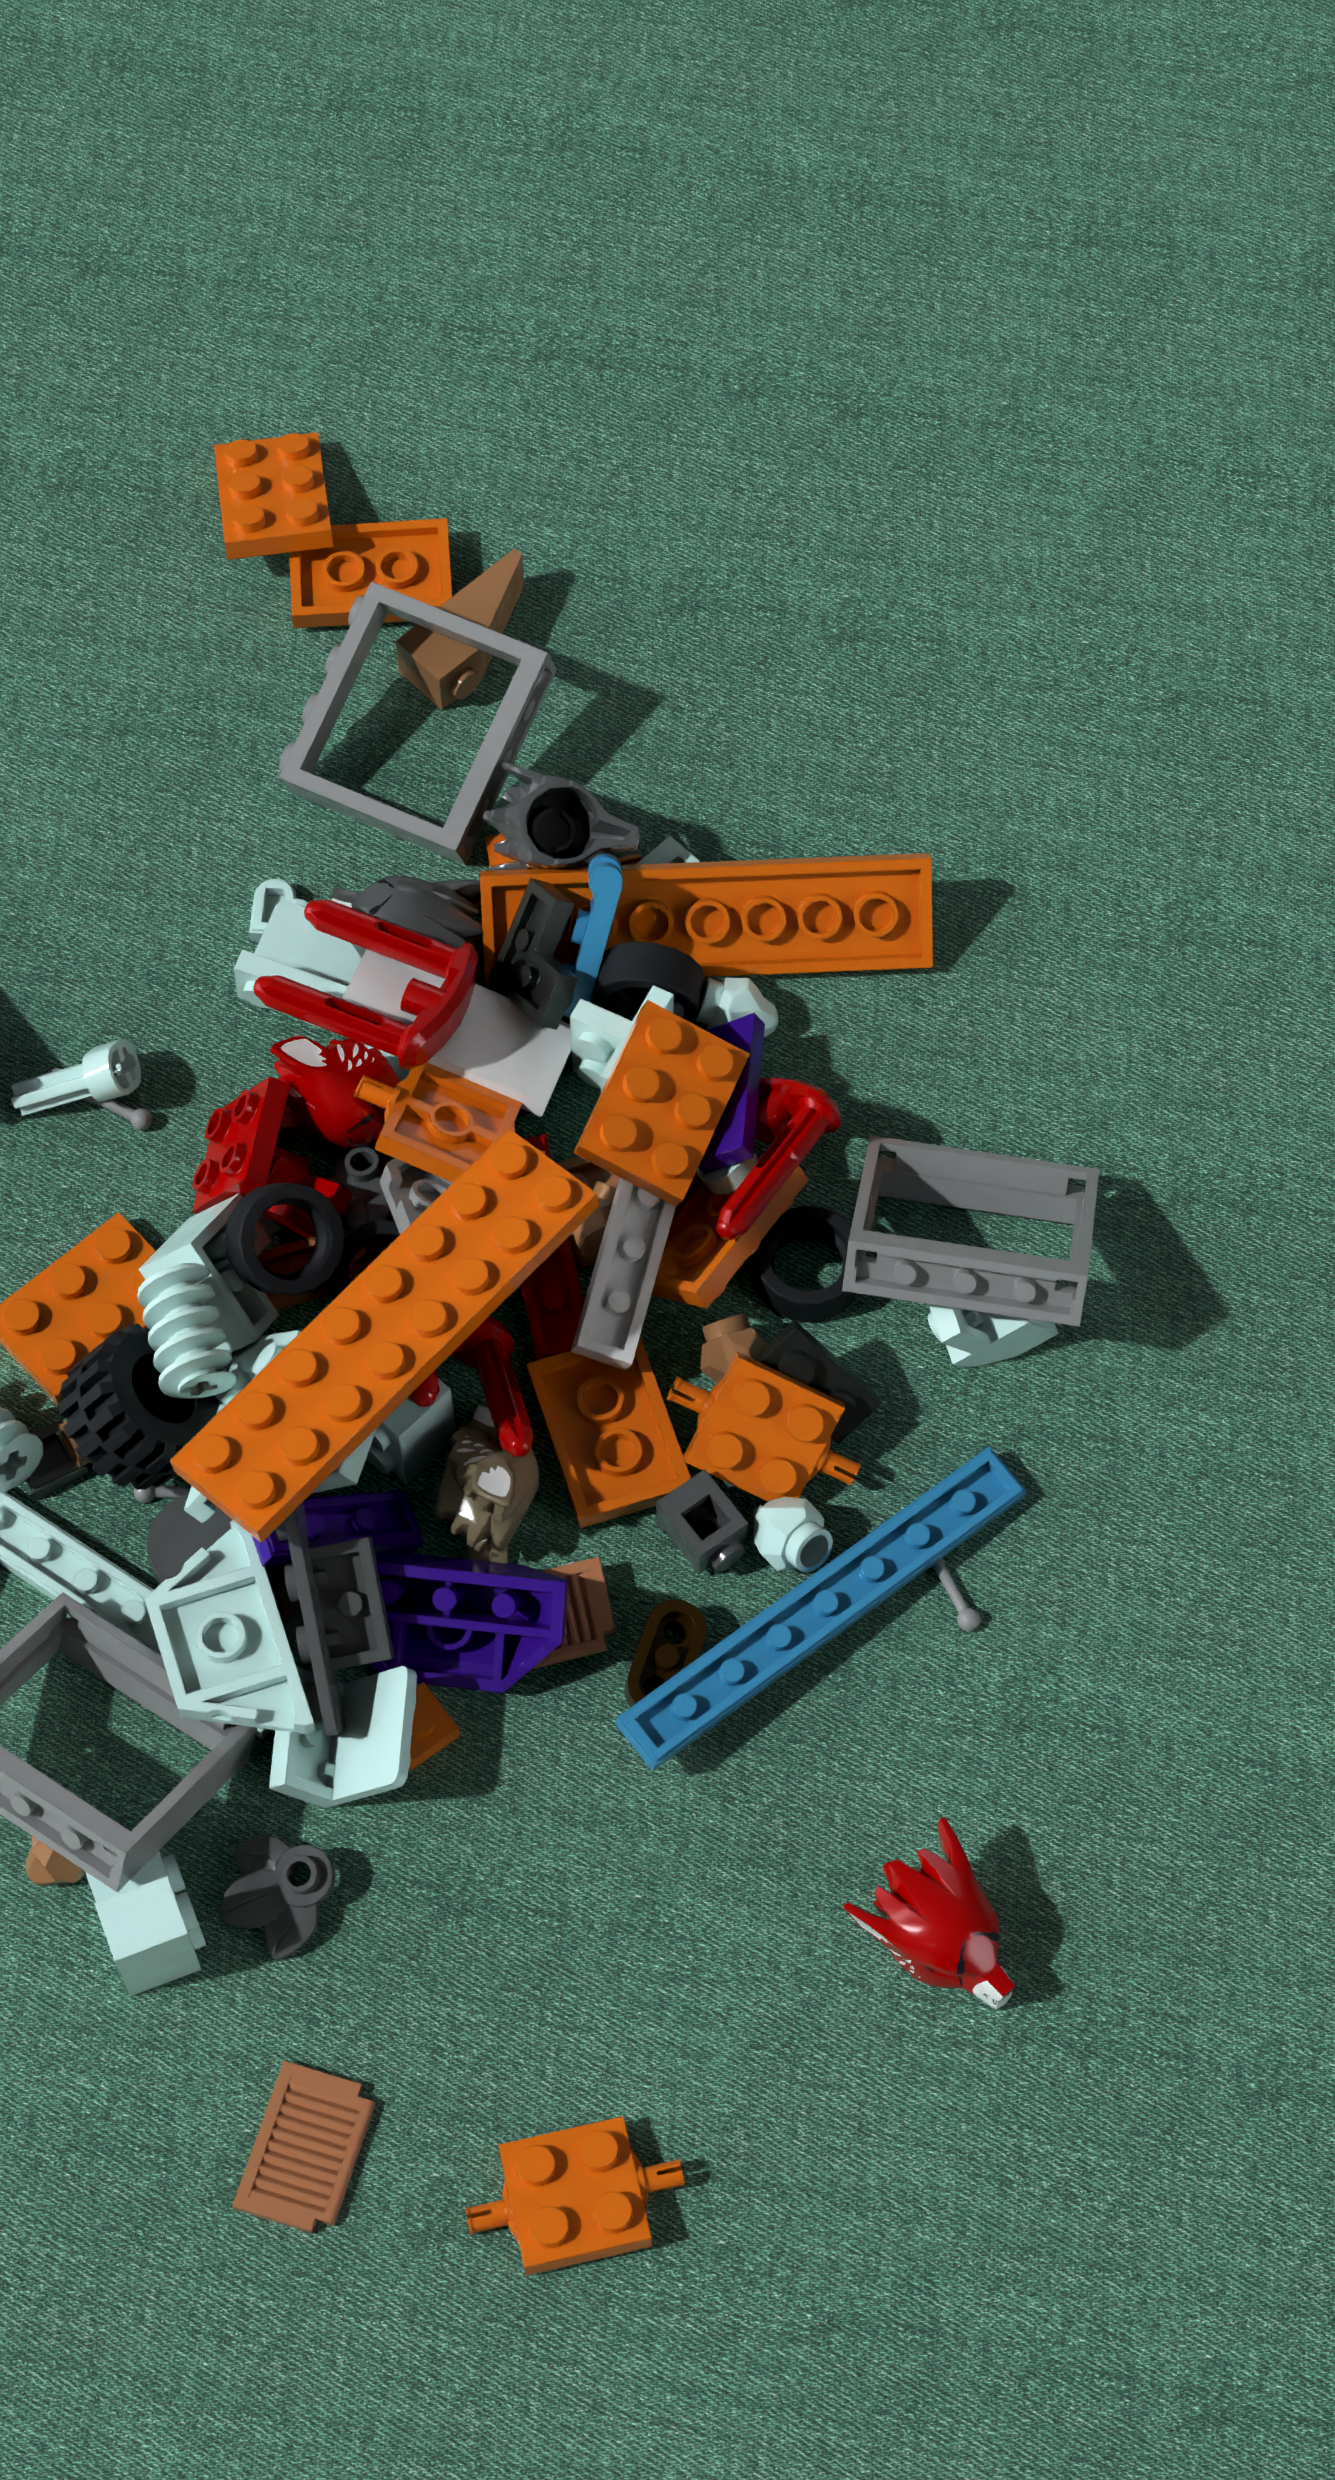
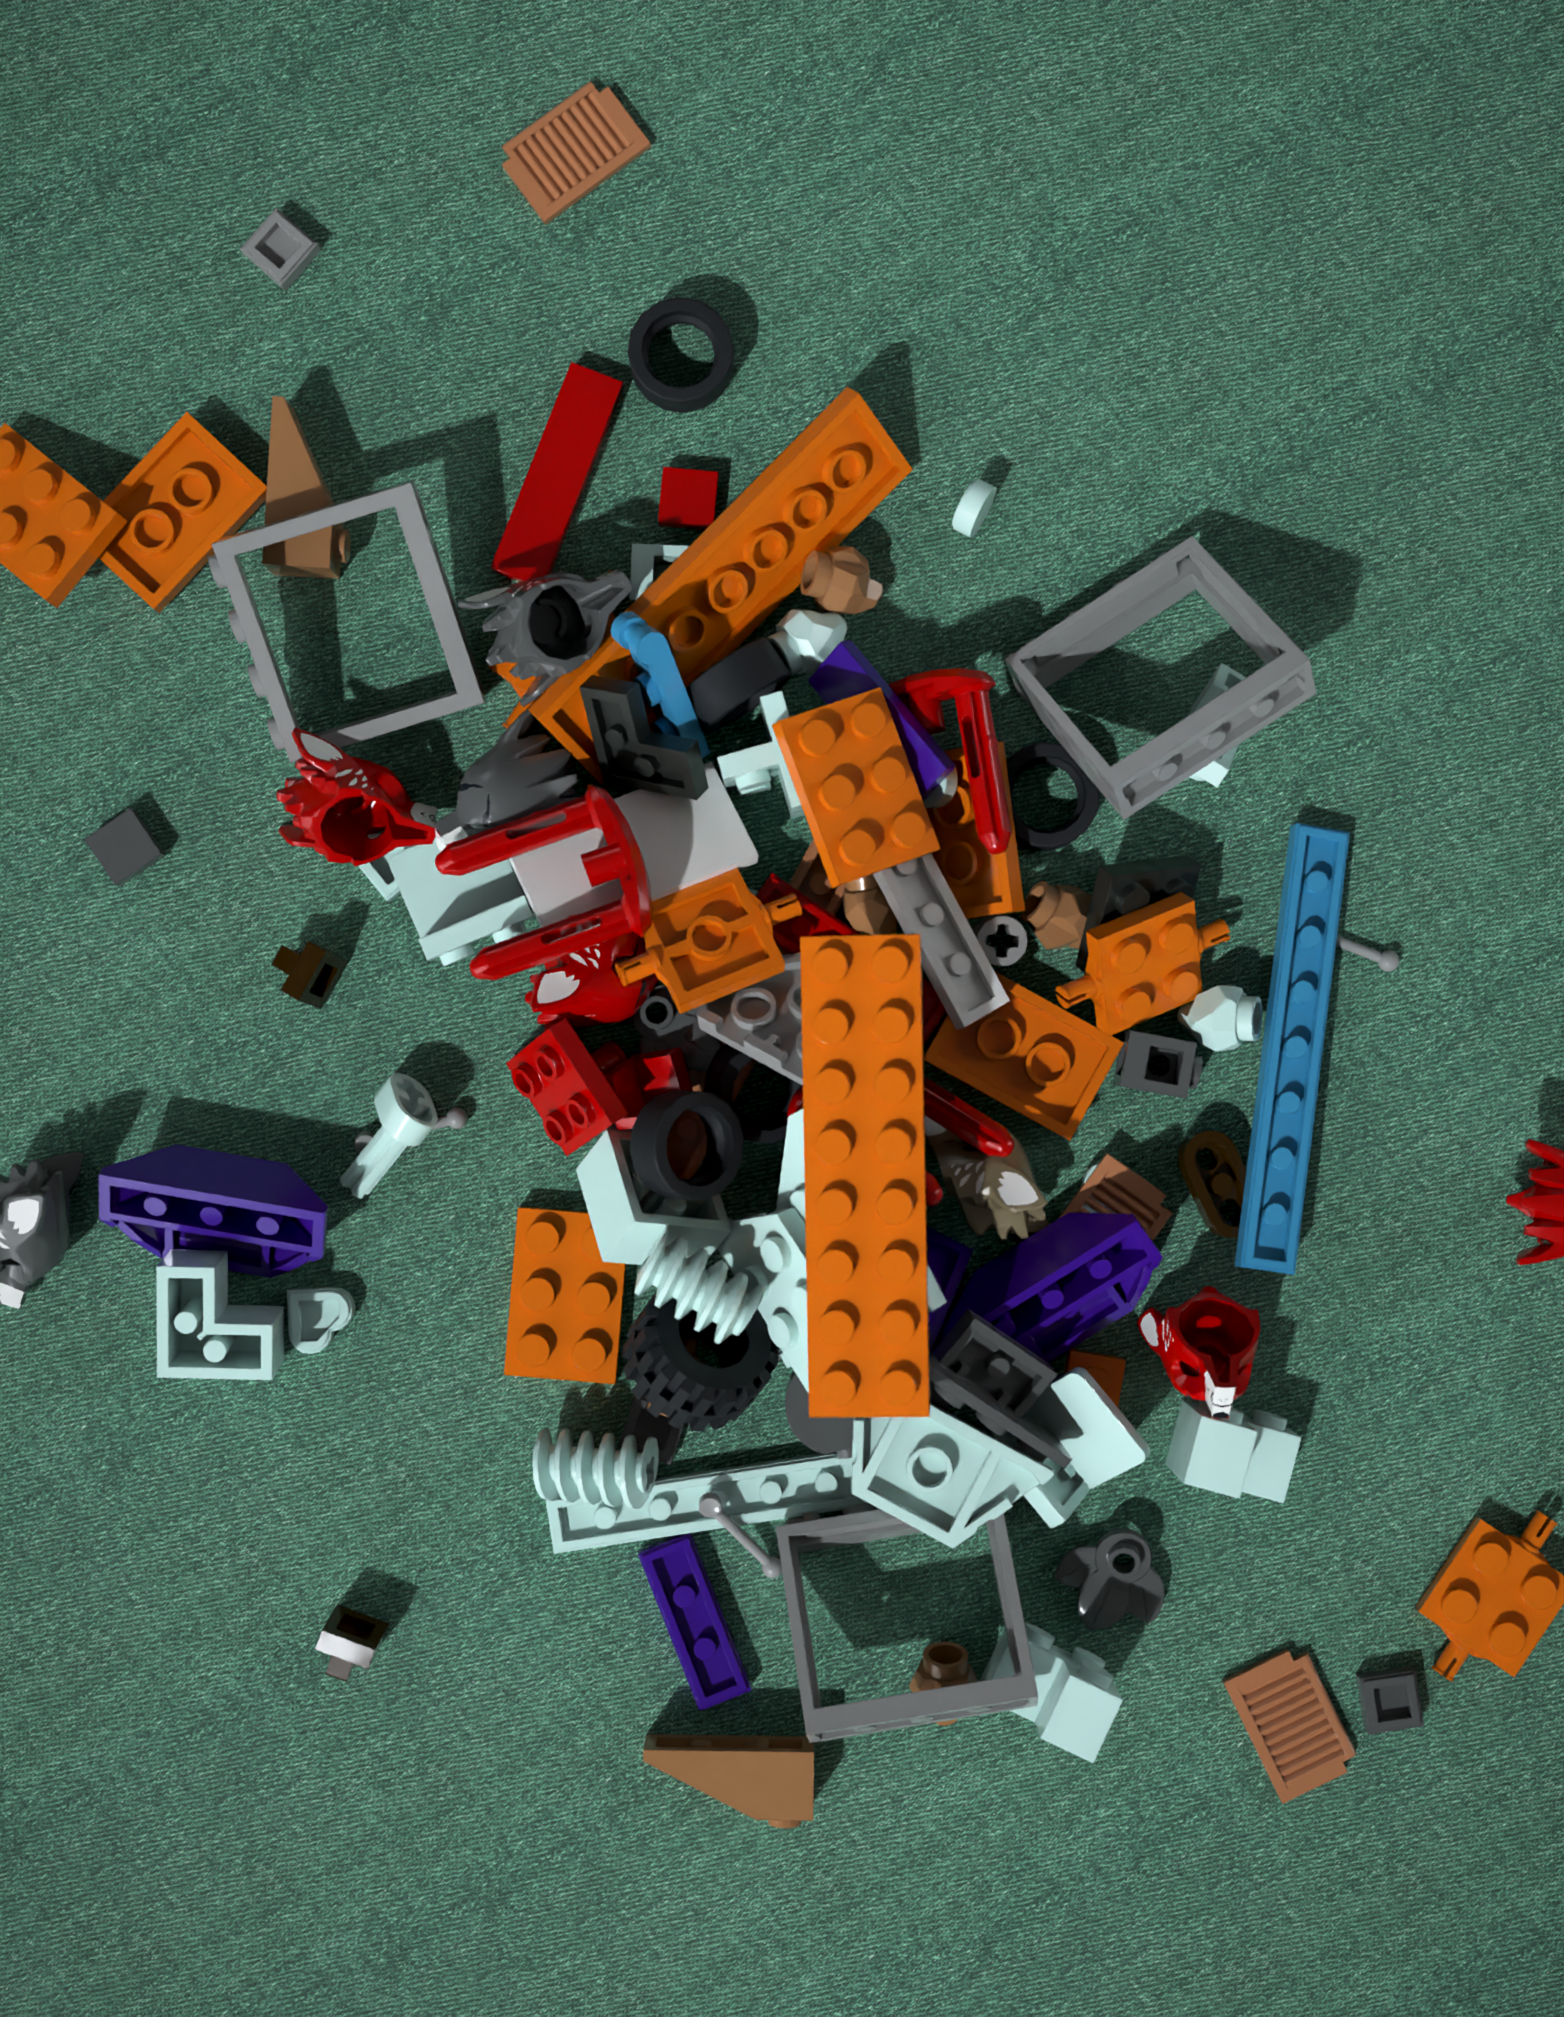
camera: 45 degrees left, 25 degrees up
none -> dark grey tile [84,808,166,887]
none -> light grey tile [240,208,321,291]
none -> dark brown tile [271,941,348,1009]
none -> red piece [276,727,437,866]
none -> red tile [490,362,624,582]
none -> nougat window [501,81,651,225]
none -> black tyre [627,297,734,413]
none -> red tile [658,467,719,530]
none -> light grey hinge [699,1492,782,1578]
none -> medium nougat rock [800,546,883,614]
none -> light aqua tile [952,478,997,538]
none -> light grey bush [972,915,1028,966]
none -> red piece [1137,1286,1261,1418]
none -> light aqua brick [1165,1400,1301,1503]
none -> dark grey tile [1356,1666,1424,1734]

